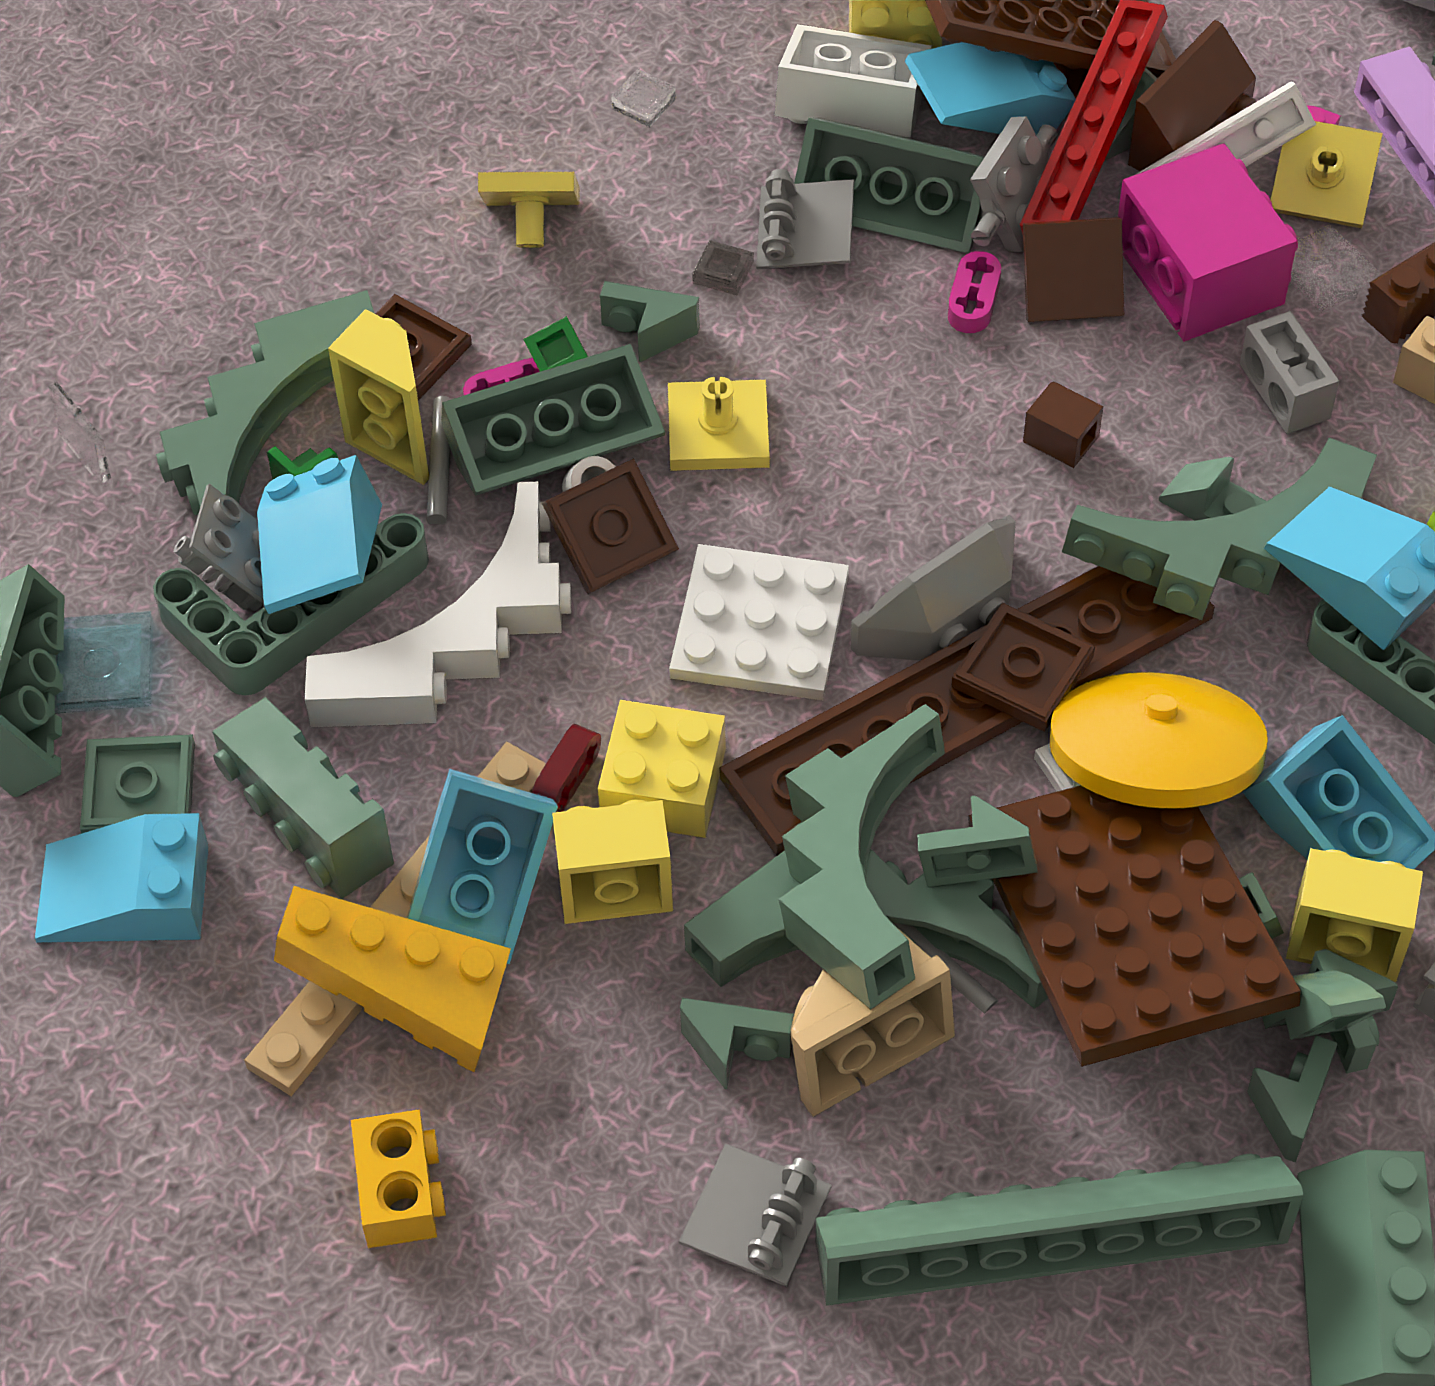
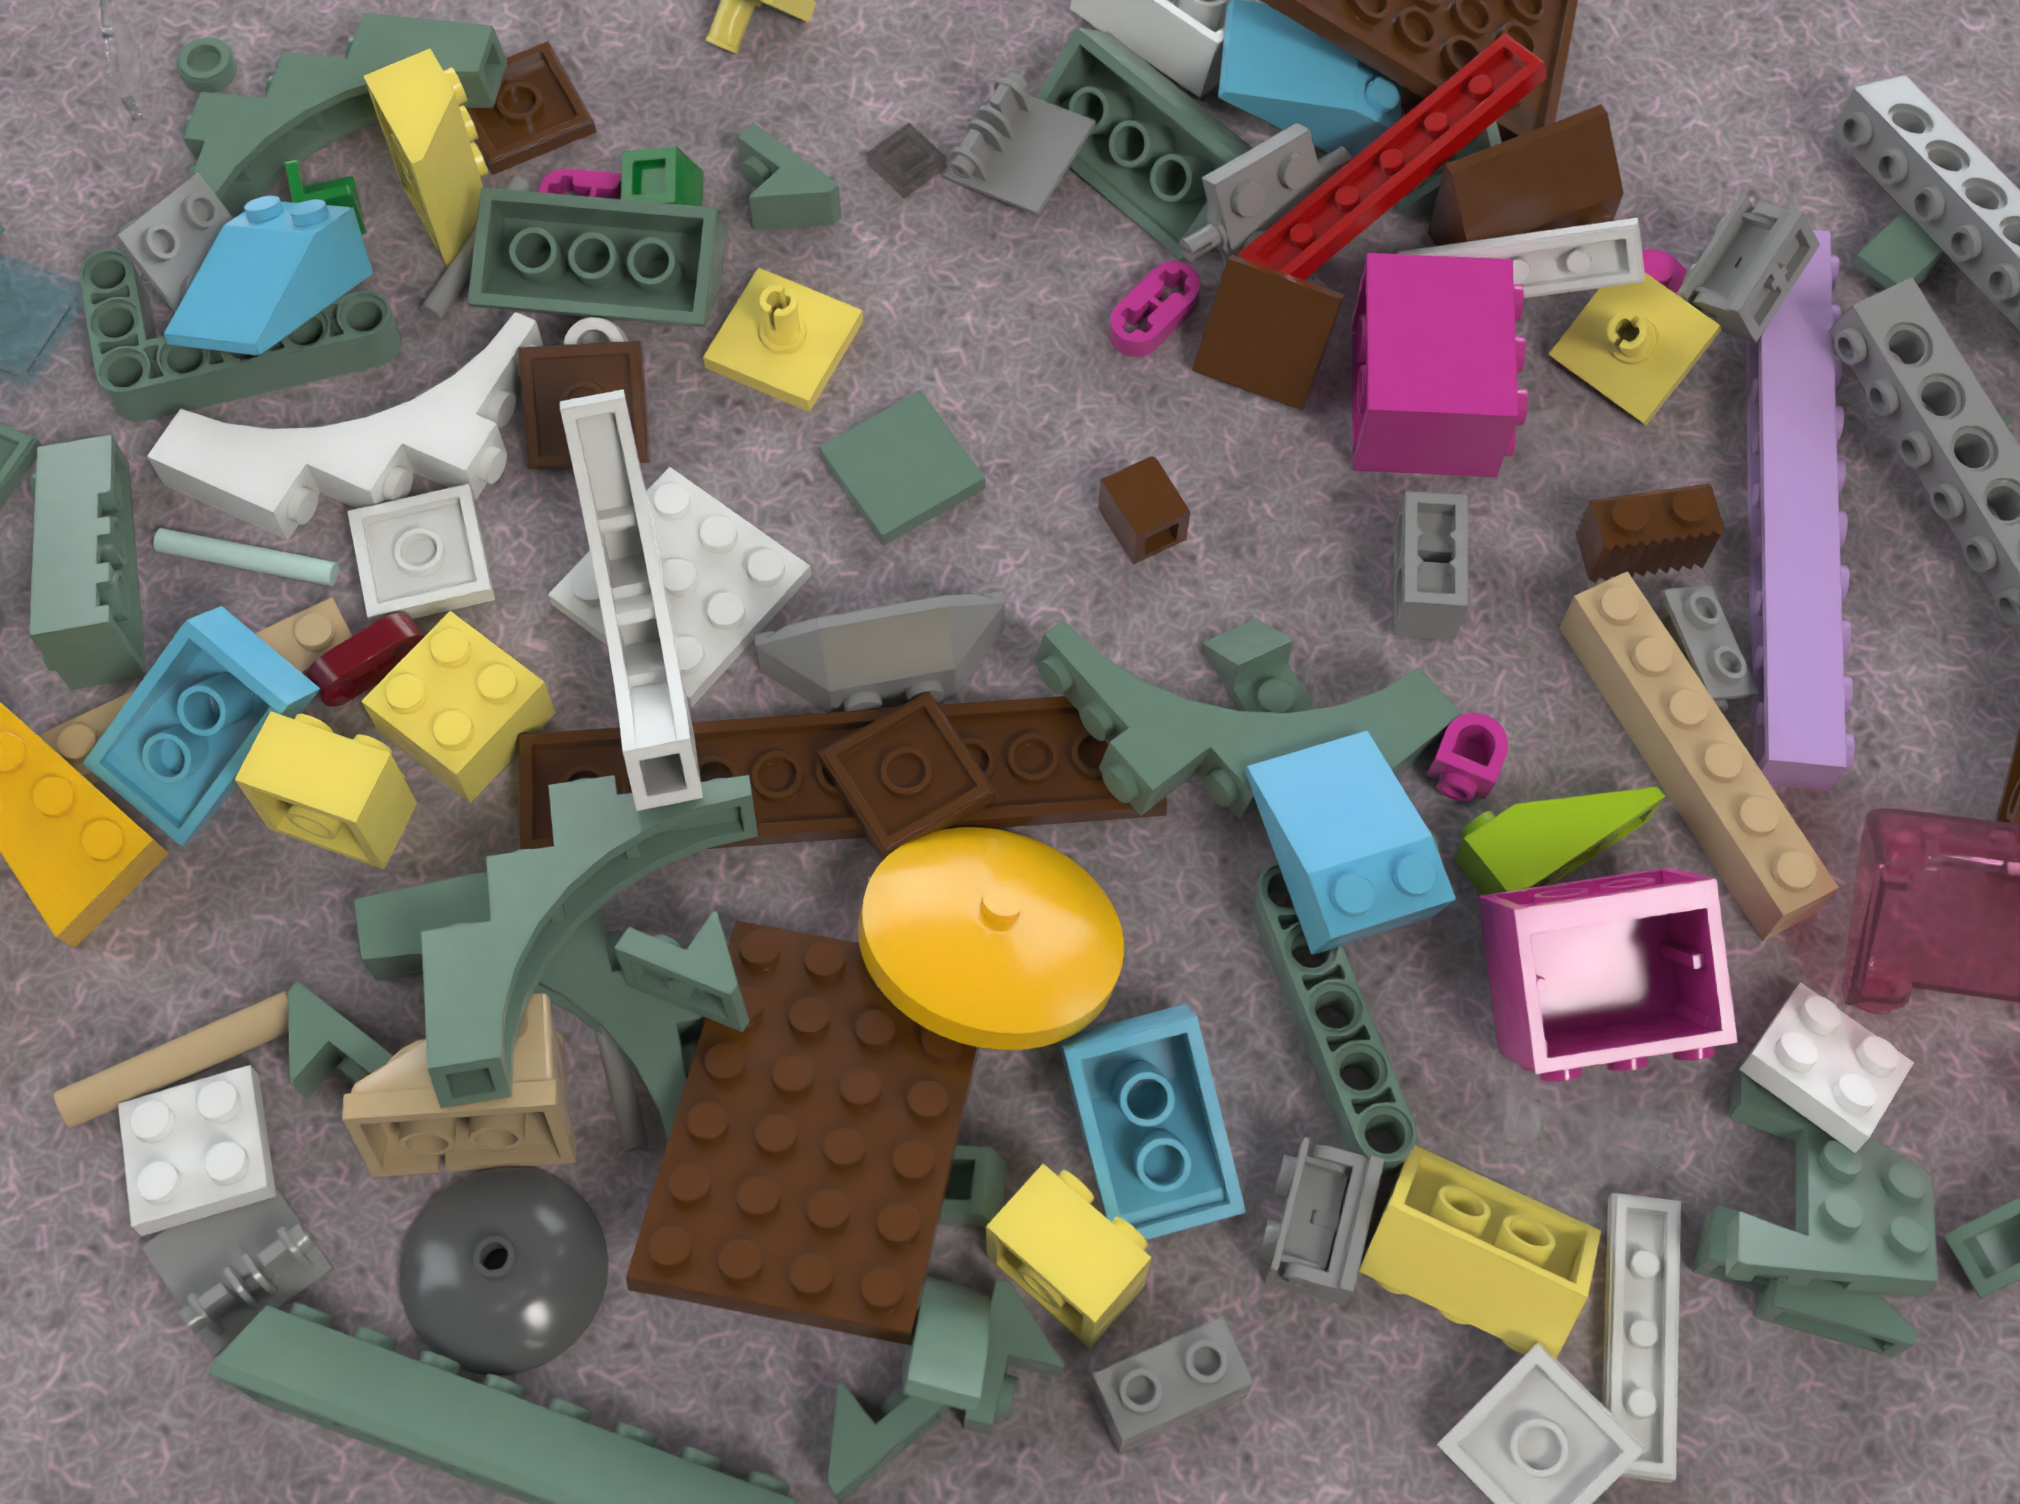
camera: 25 degrees right, 10 degrees up
none -> tan piece [54,991,289,1129]
none -> white plate [118,1065,276,1236]
none -> light aqua bar [153,528,339,586]
none -> sand green tile [176,37,237,93]
none -> white plate [347,484,495,625]
none -> dark grey dish [400,1167,609,1375]
none -> white arch [560,390,703,811]
none -> sand green tile [819,390,985,546]
none -> dark pink plate [1426,713,1508,802]
none -> light grey hinge [1678,194,1820,343]

